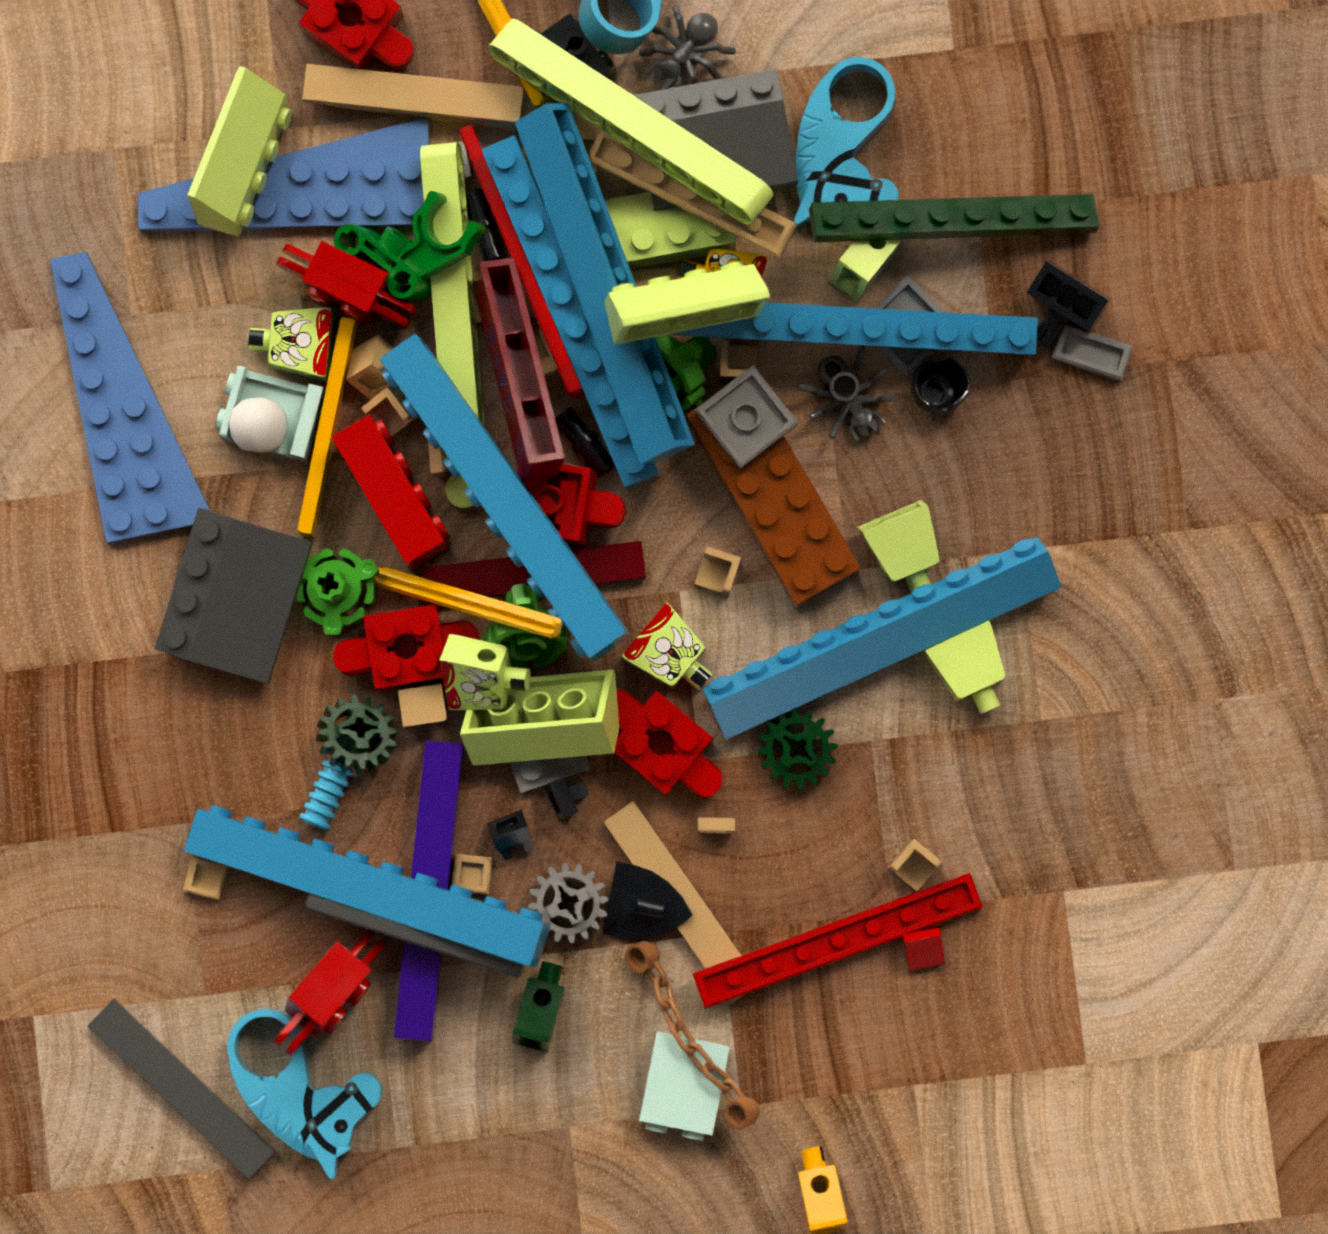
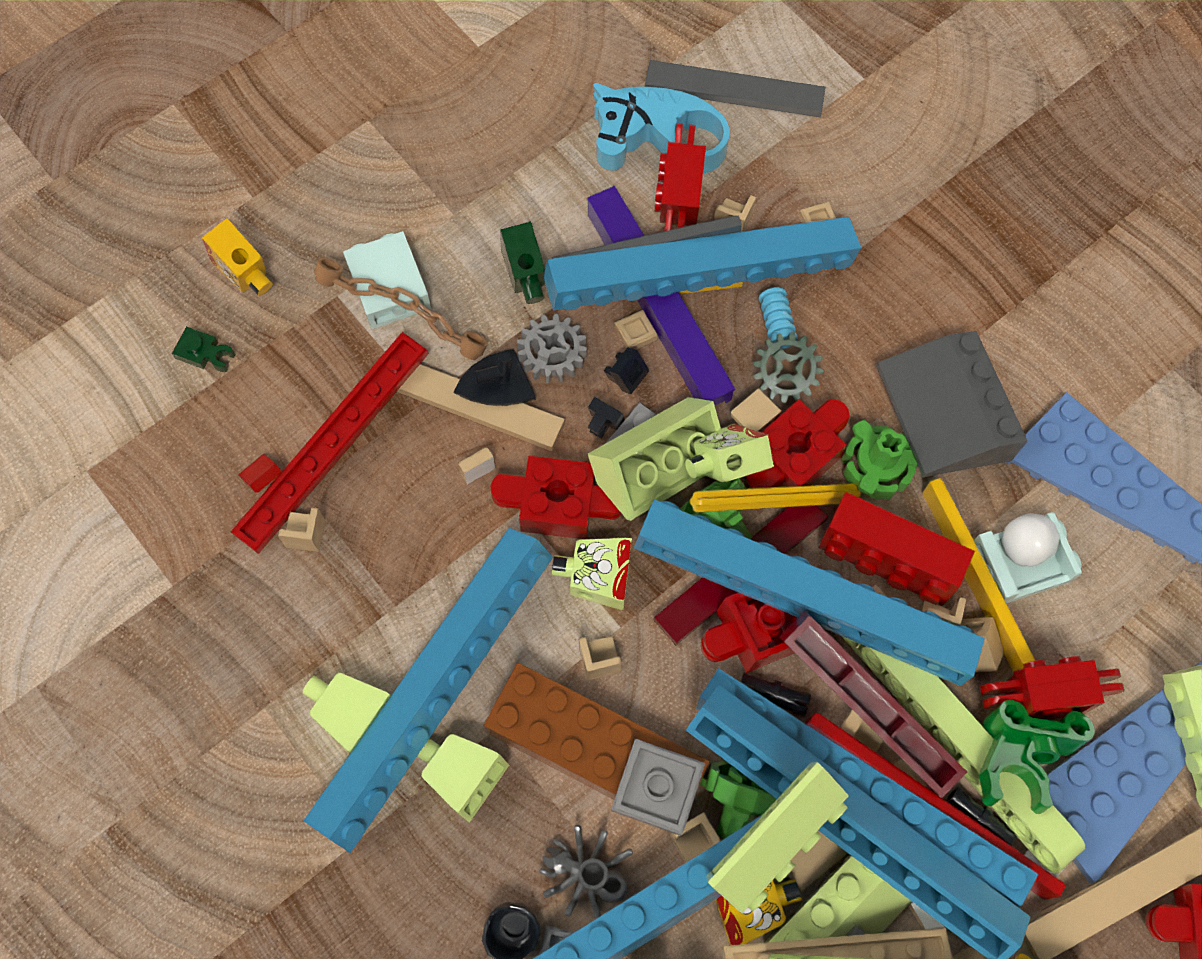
camera: 145 degrees right, 15 degrees down
torso [248,307,335,382] -> none
dark green gear [757,709,838,790] -> none
none -> dark green plate [172,326,235,372]
none -> tan panel [714,195,757,232]

